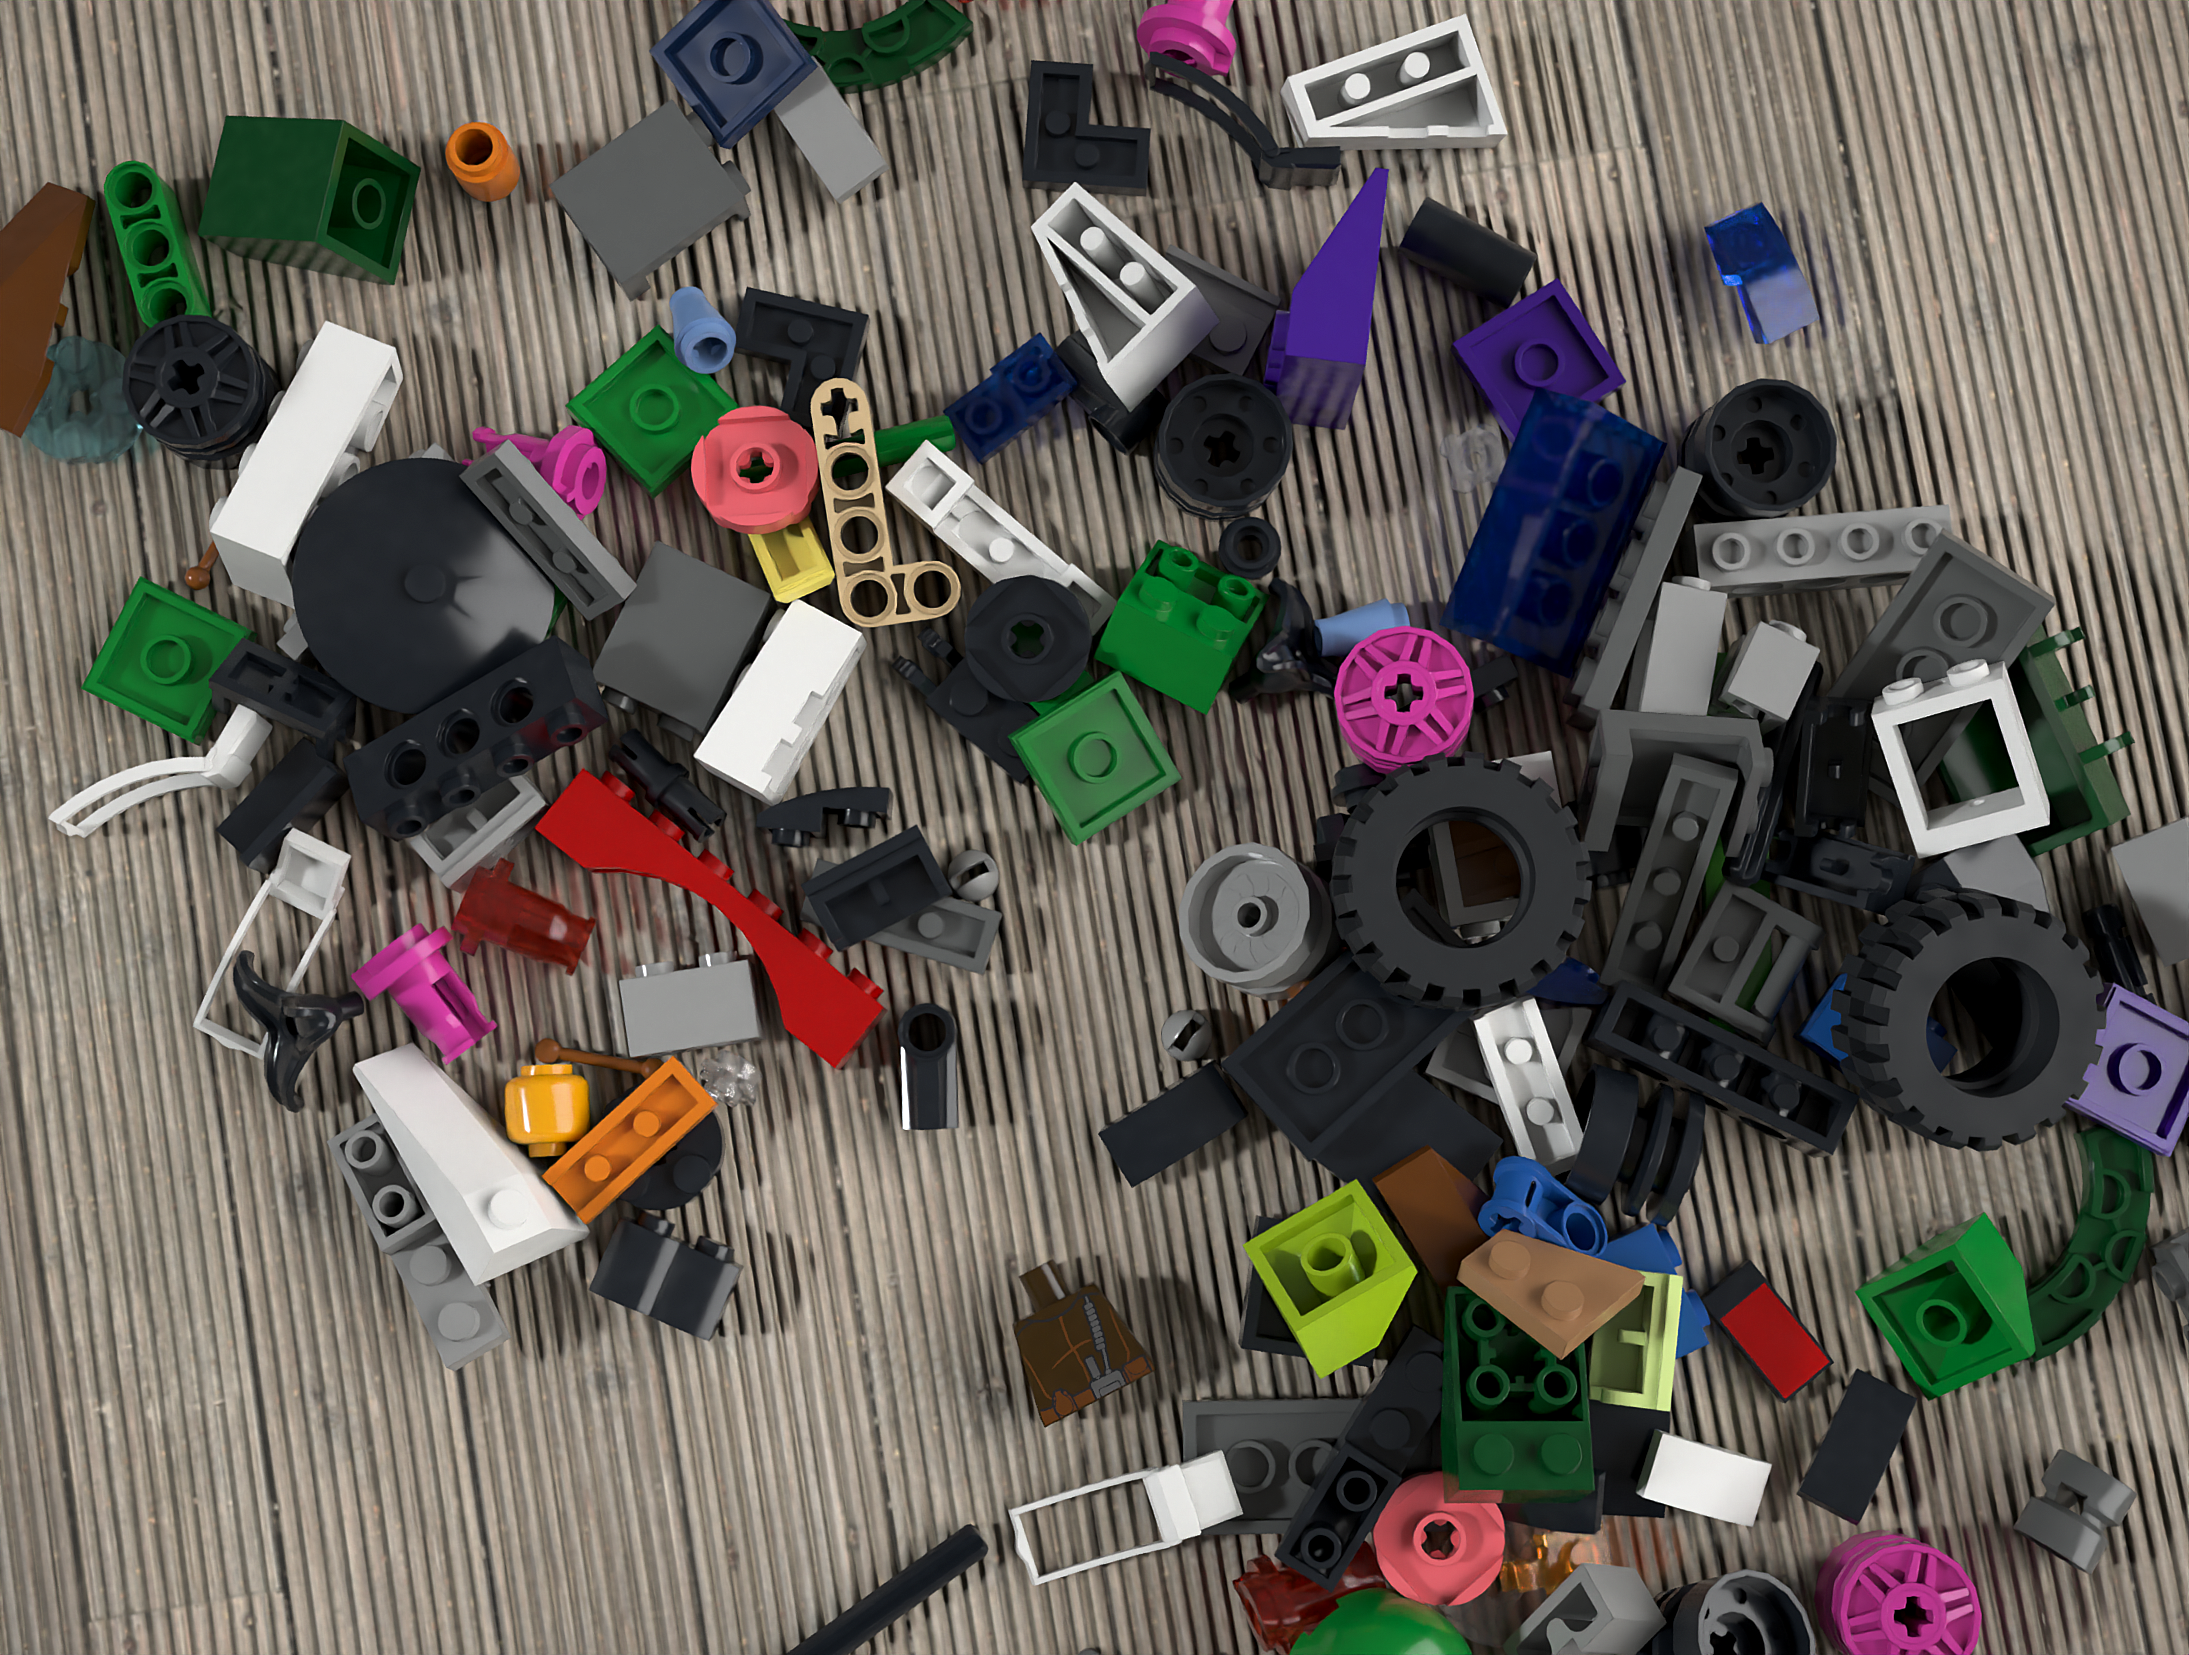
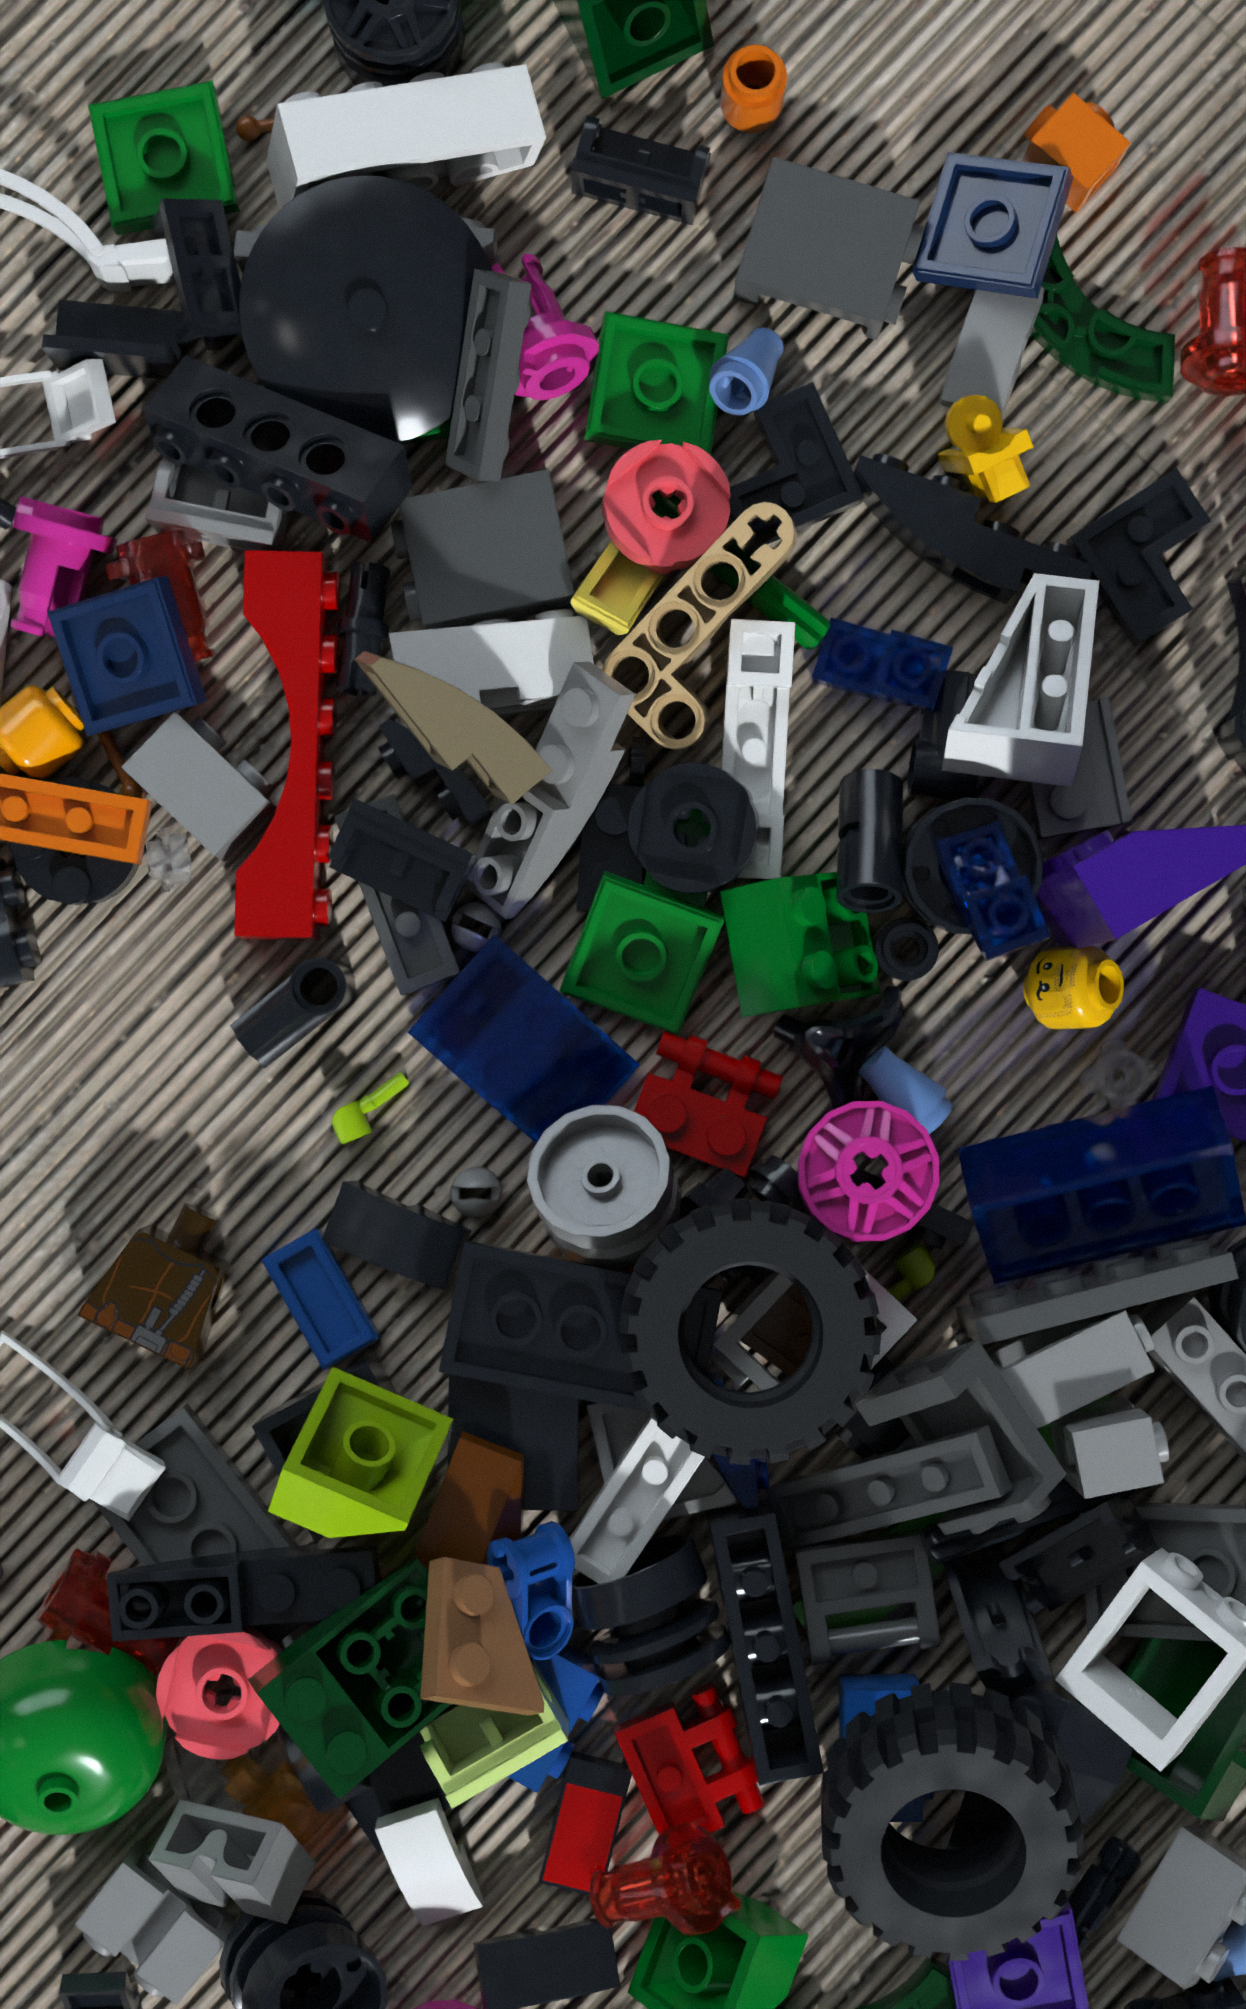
camera: 50 degrees right, 5 degrees up
none -> dark blue plate [47,576,207,736]
none -> blue tile [261,1227,381,1371]
none -> lime hand [331,1072,410,1144]
none -> dark tan slope [354,651,552,804]
none -> clear blue slope [408,935,640,1144]
none -> light grey slope [464,661,636,919]
none -> black hinge [571,115,711,226]
none -> clear red piece [589,1822,741,1936]
none -> red plate [614,1683,765,1852]
none -> red plate [633,1031,783,1177]
none -> black pin [836,769,903,913]
none -> black slope [853,454,1094,604]
none -> lime hand [876,1242,935,1325]
none -> clear blue slope [934,820,1051,961]
none -> yellow hips [937,395,1034,503]
none -> yellow head [1023,946,1124,1030]

